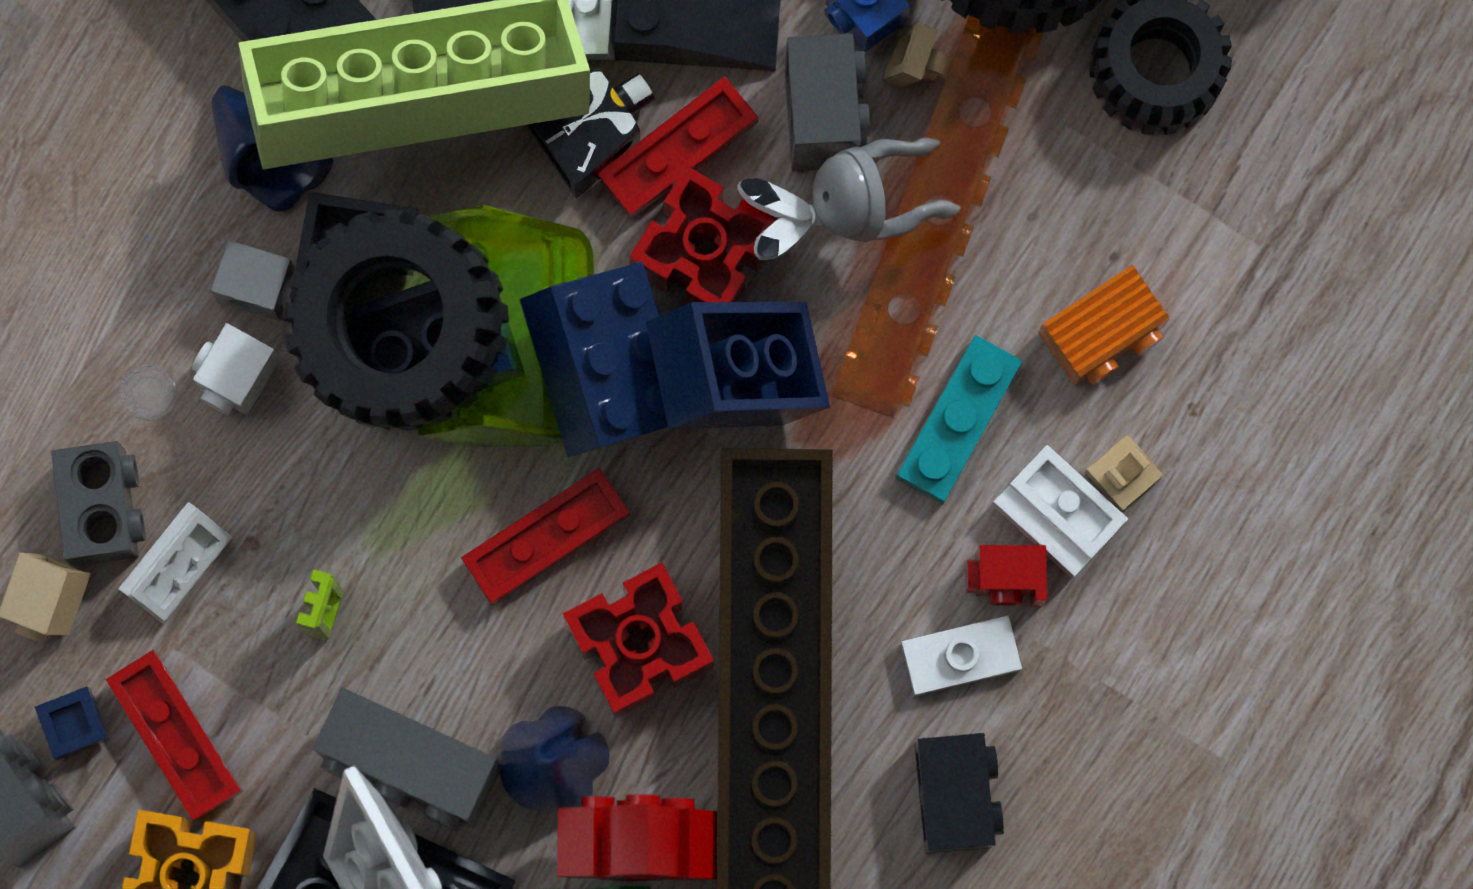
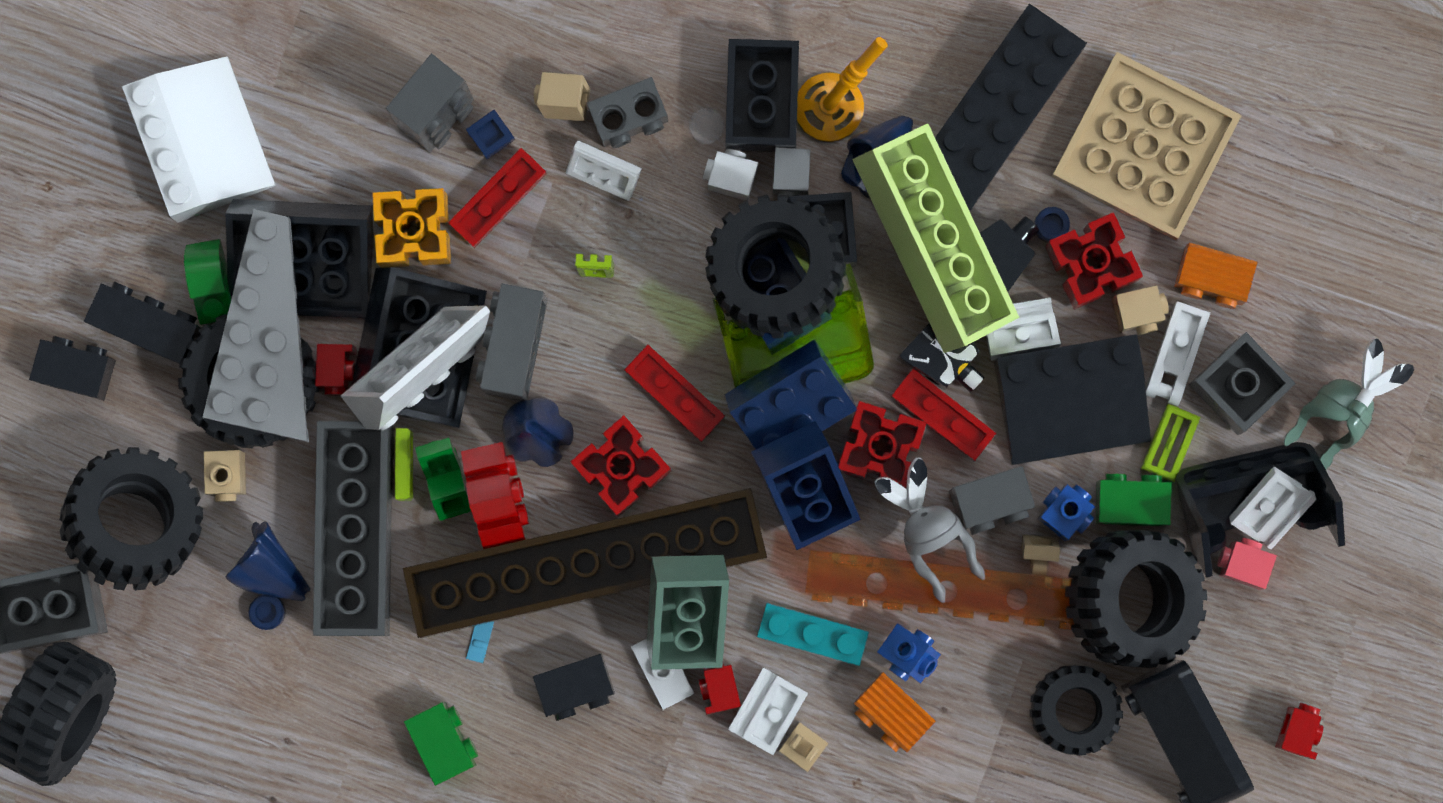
camera: 85 degrees right, 5 degrees up
none -> sand green brick [646,555,729,670]
none -> black brick [725,39,799,152]
none -> light orange dish [797,37,888,142]
none -> blue brick [877,623,941,684]

